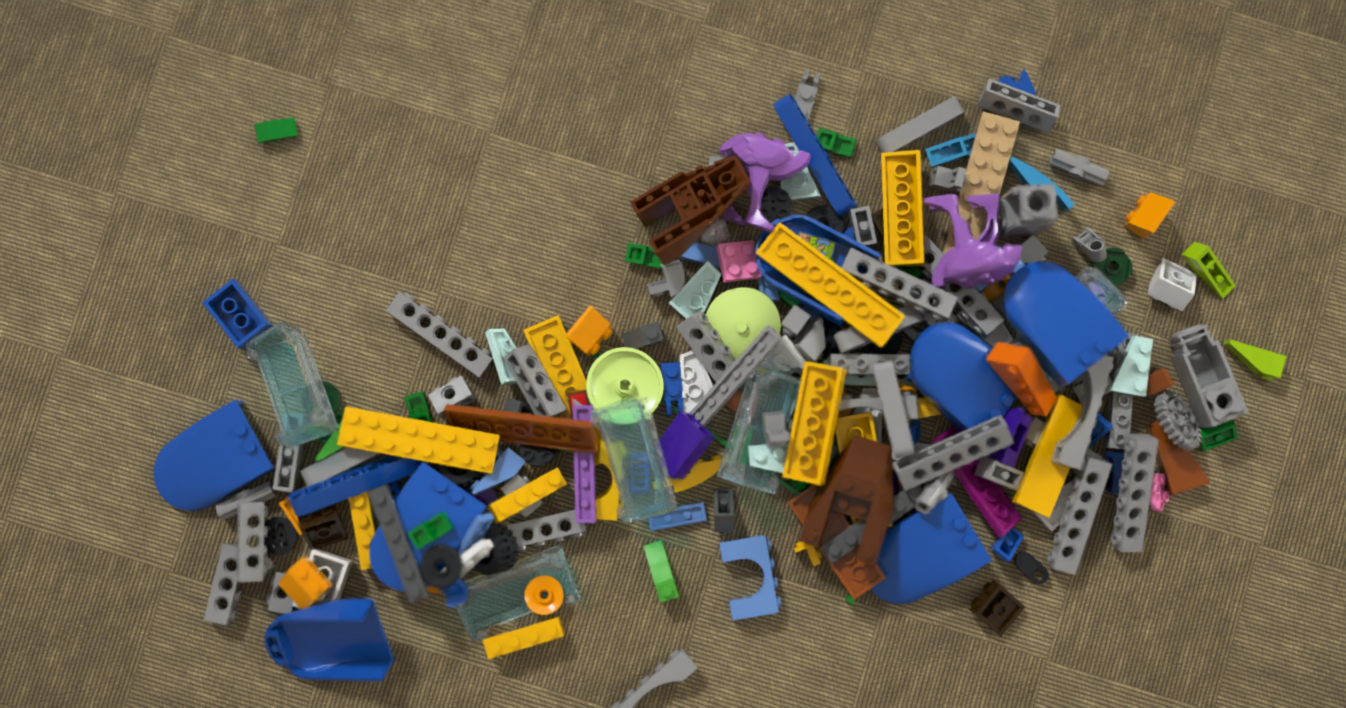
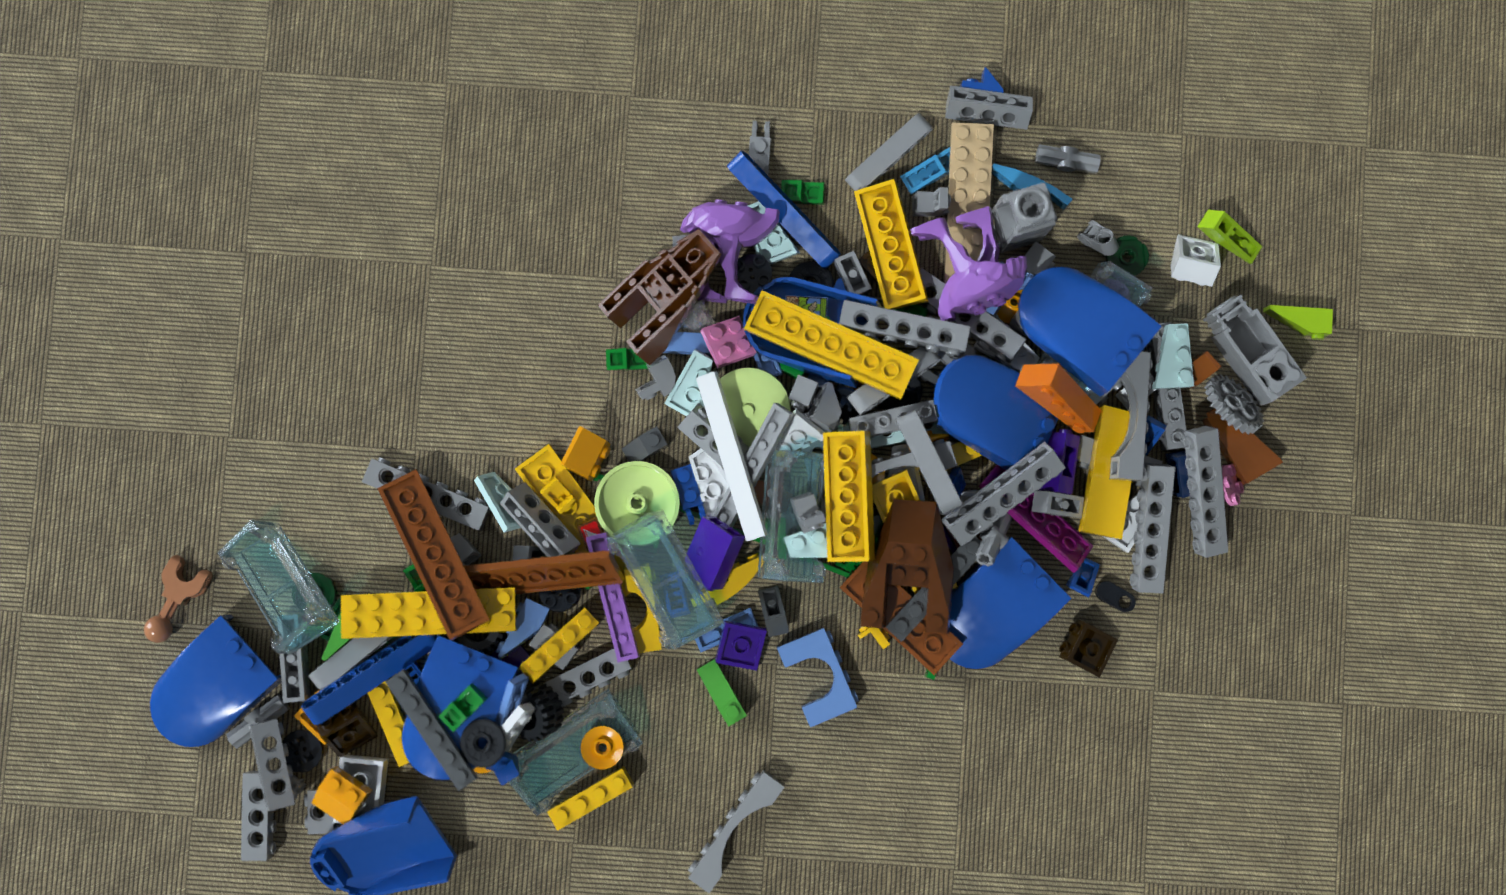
camera: 15 degrees left, 0 degrees up
blue brick [202,279,274,350] -> none
green slope [254,117,298,143] -> none
light orange slope [1124,192,1175,239] -> none
green slope [1199,420,1238,452] -> none
none -> nougat piece [144,555,213,643]
none -> dark orange plate [377,469,490,641]
none -> yellow bracket [540,477,576,514]
none -> white tile [696,371,768,542]
none -> dark purple plate [715,620,767,671]

